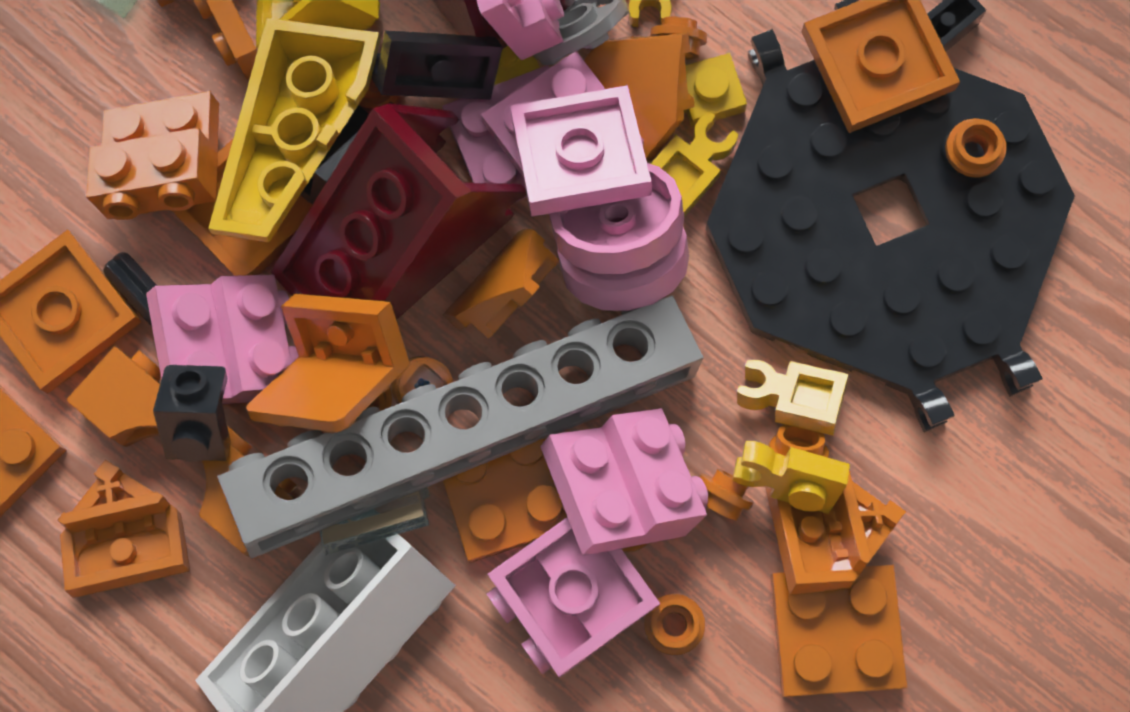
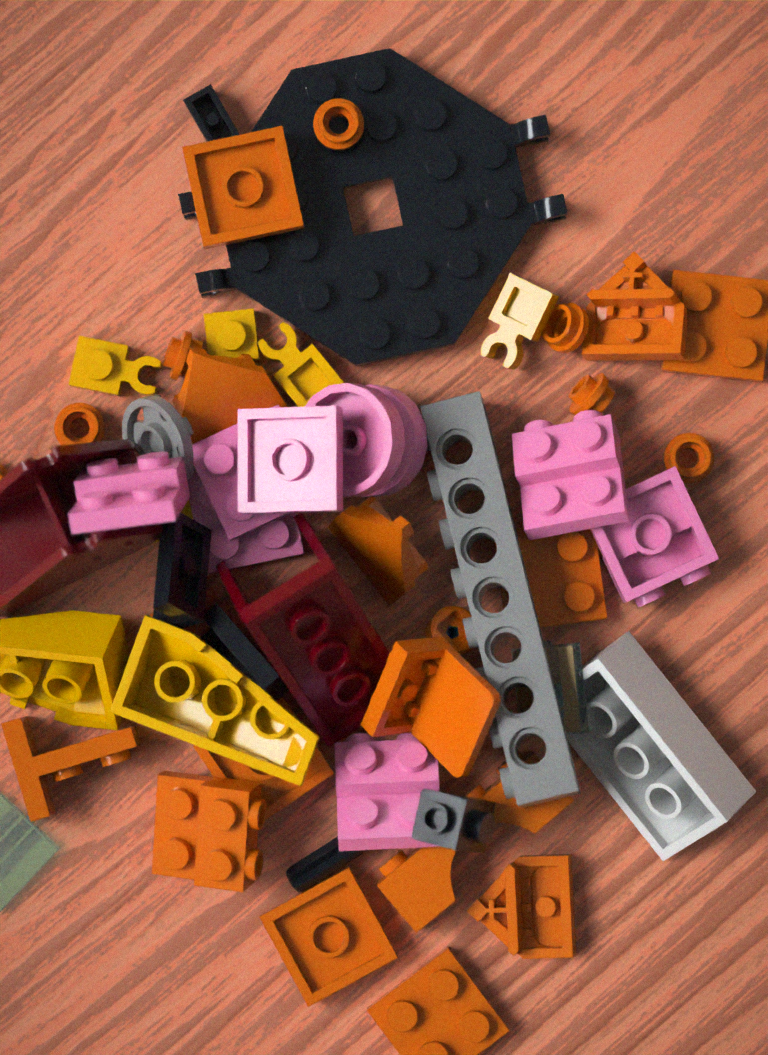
camera: 80 degrees left, 10 degrees up
yellow plate [732,441,850,514] -> none

